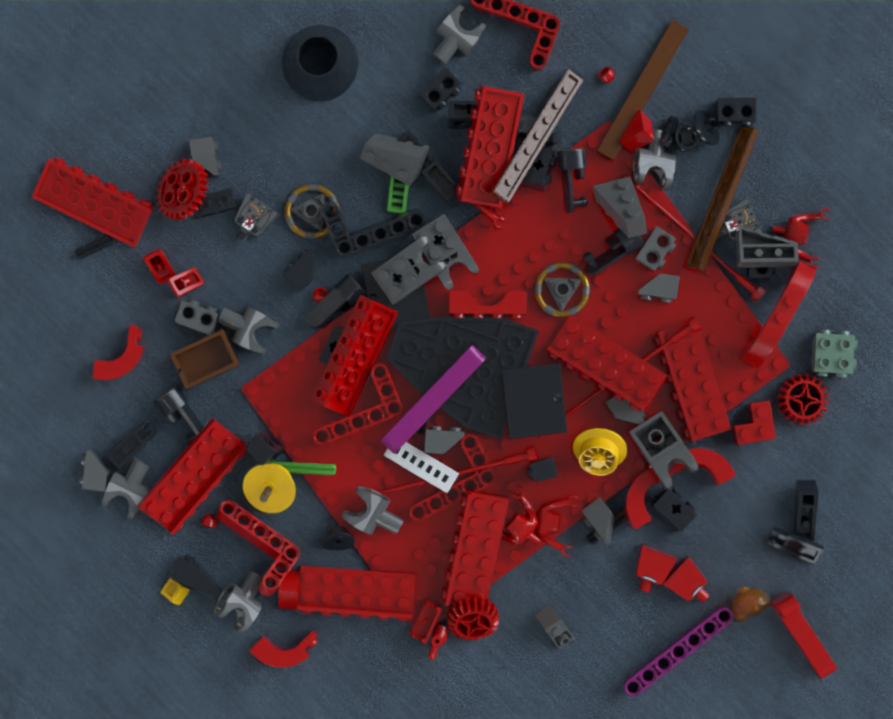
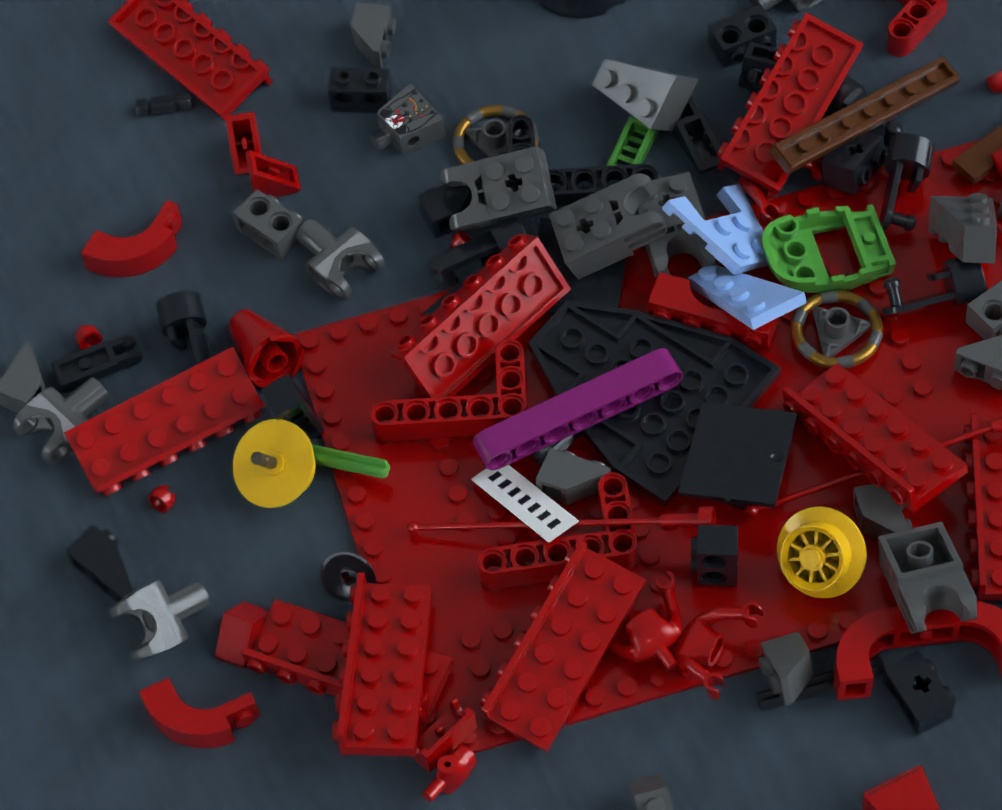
camera: 30 degrees right, 30 degrees down
red gear [156,159,209,221] -> none
yellow slope [160,577,190,605] -> none
reddish brown piece [170,330,241,389] -> none
red beam [217,500,300,596] -> none
dark grey connector [342,486,404,535] -> none
red gear [447,595,499,642] -> none
red torso [635,544,677,592] -> none
none -> red hinge [75,324,102,350]
none -> red cone [228,309,305,388]
none -> red bracket [332,572,433,756]
none -> dark grey brick [440,146,557,232]
none -> light blue wing [662,184,768,275]
none -> light blue wing [688,265,807,330]
none -> bright green slope [762,205,896,293]

